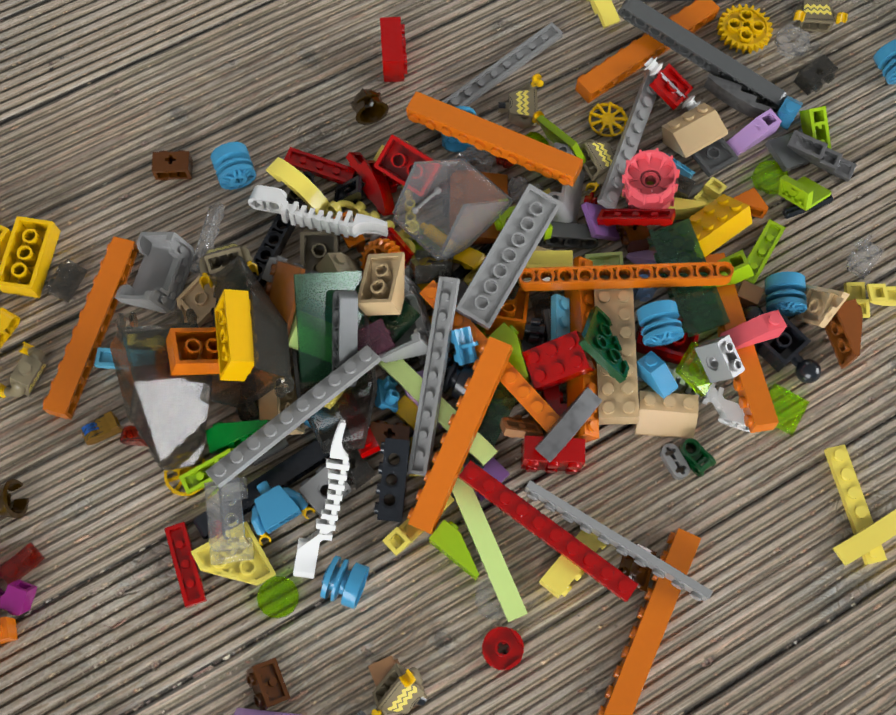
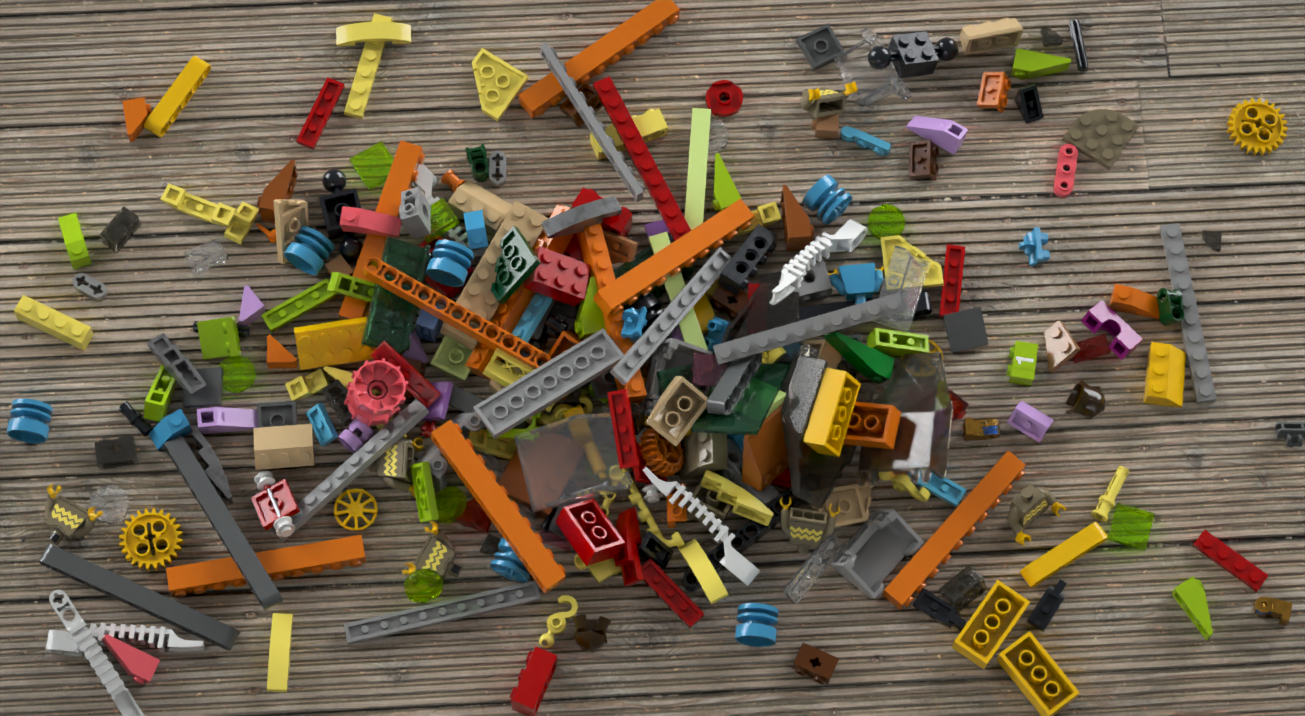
camera: 155 degrees left, 0 degrees up
none -> black pin [118,401,153,437]
none -> lavender slope [239,285,266,326]
none -> red plate [296,77,345,150]
none -> clear neon green tile [403,569,443,603]
none -> orange bush [441,169,466,193]
none -> light yellow plate [472,48,529,122]
none -> light yellow piece [539,595,578,649]
none -> red plate [607,389,640,470]
none -> light yellow slope [700,469,774,526]
none -> dark orange slope [780,185,814,252]
none -> medium azure hinge [840,125,891,156]
none -> black hinge [913,588,966,631]
none -> dark grey tile [943,307,988,352]
none -> lime brick [1006,341,1038,386]
none -> lavender panel [1007,401,1054,443]
none -> dark azure hips [1019,227,1050,266]
none -> wing [1044,320,1081,373]

